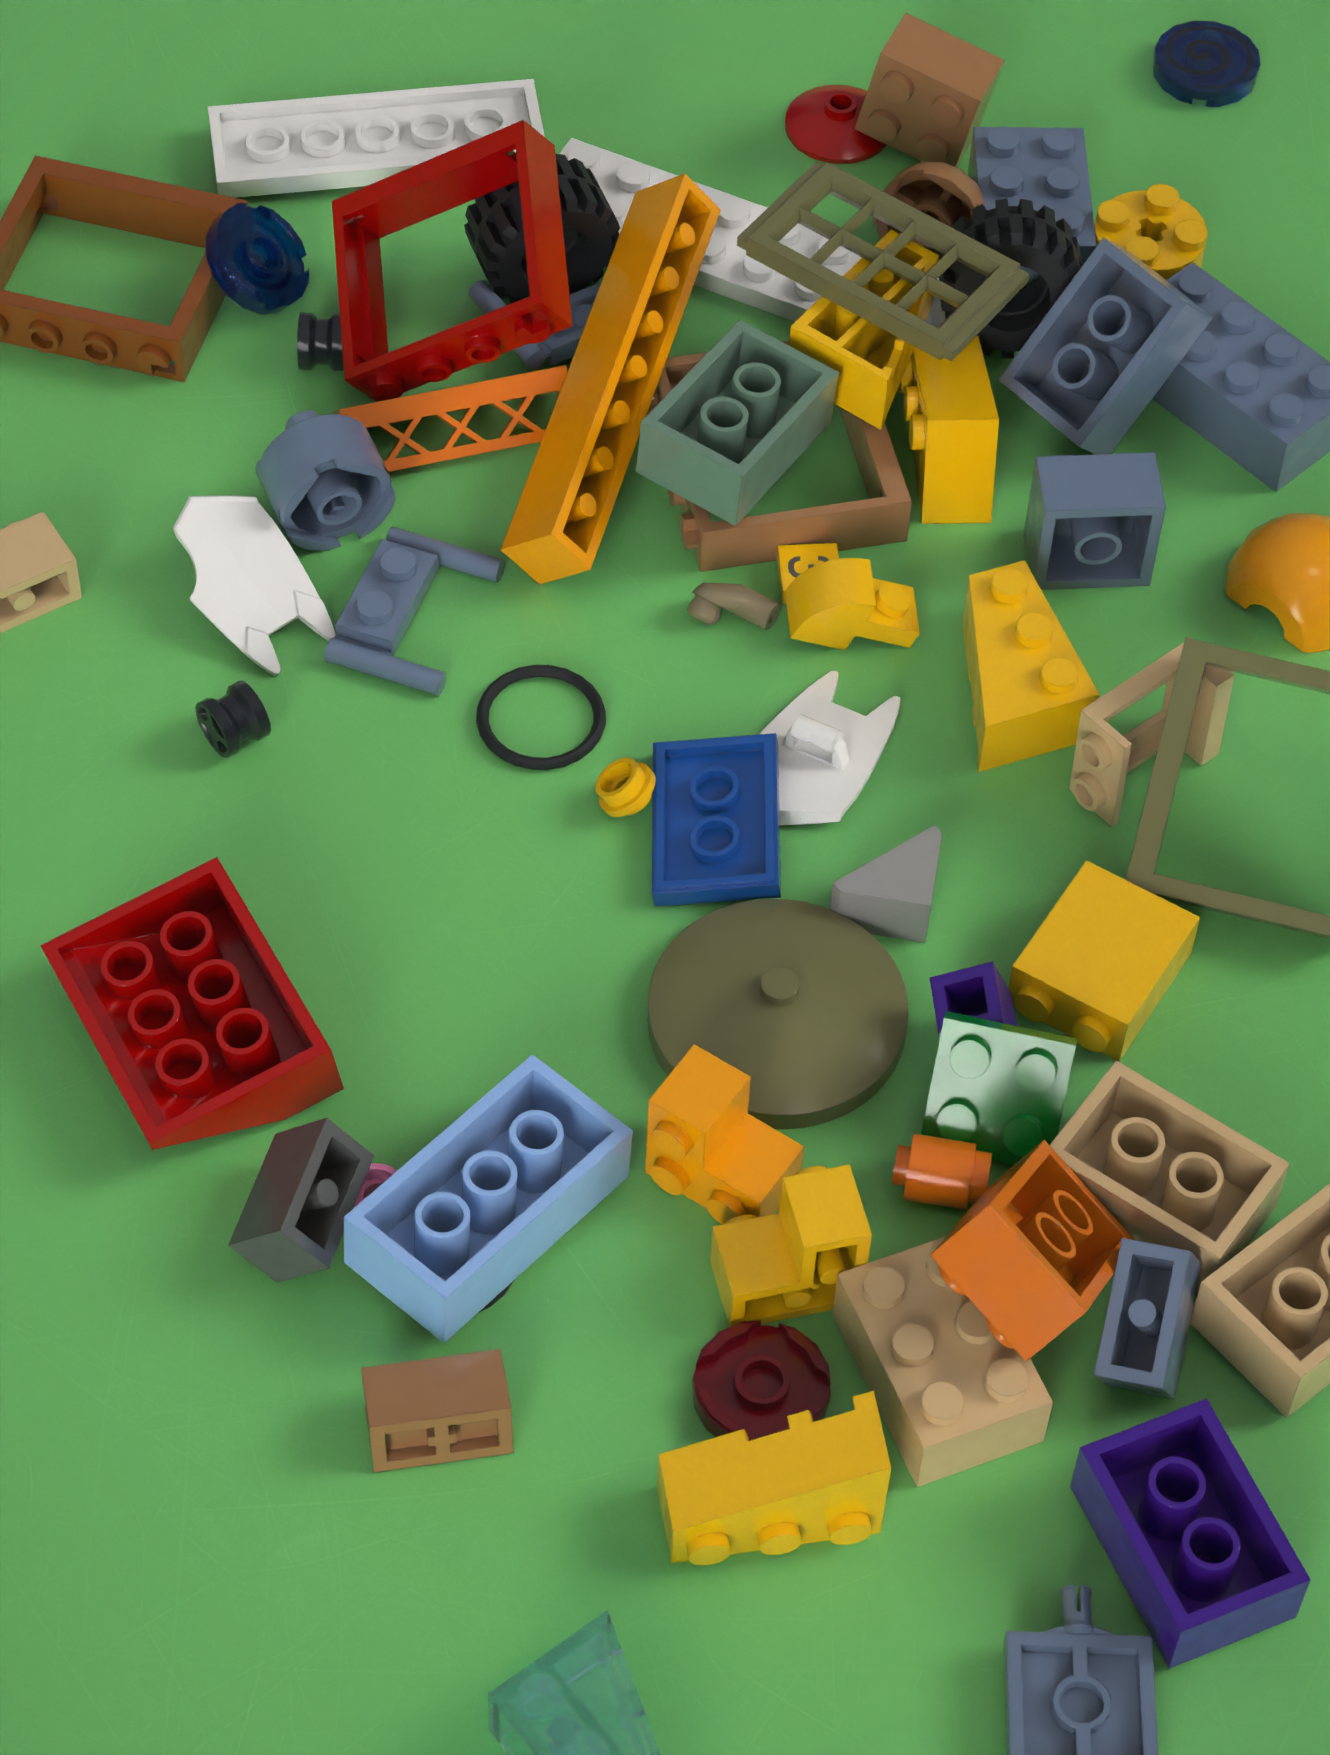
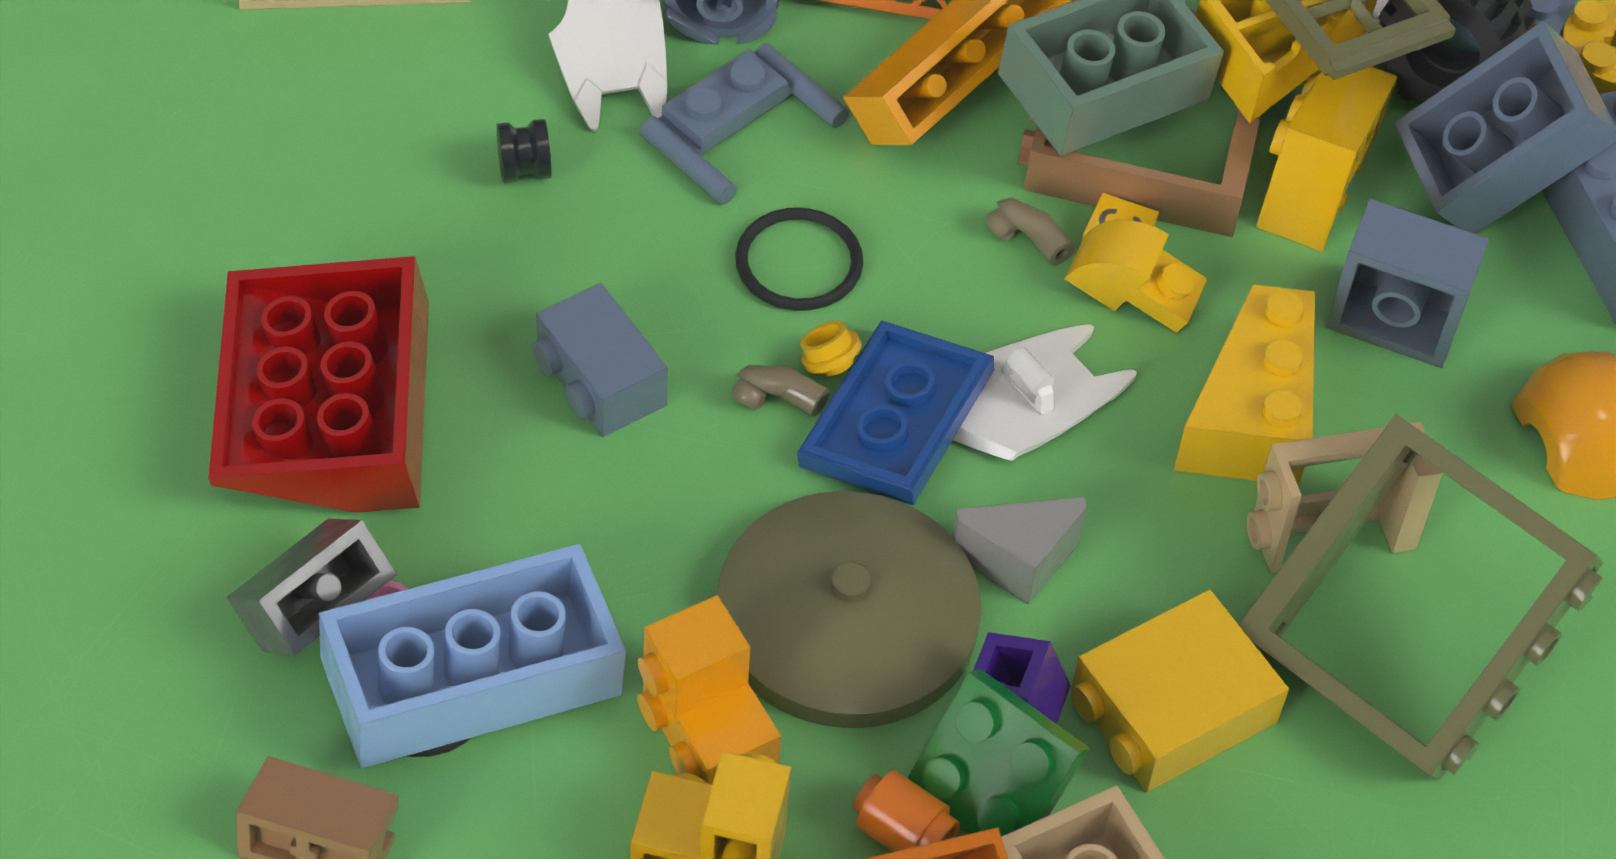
camera: 25 degrees right, 0 degrees up
none -> sand blue brick [532,283,668,437]
none -> dark tan arm [731,365,829,417]

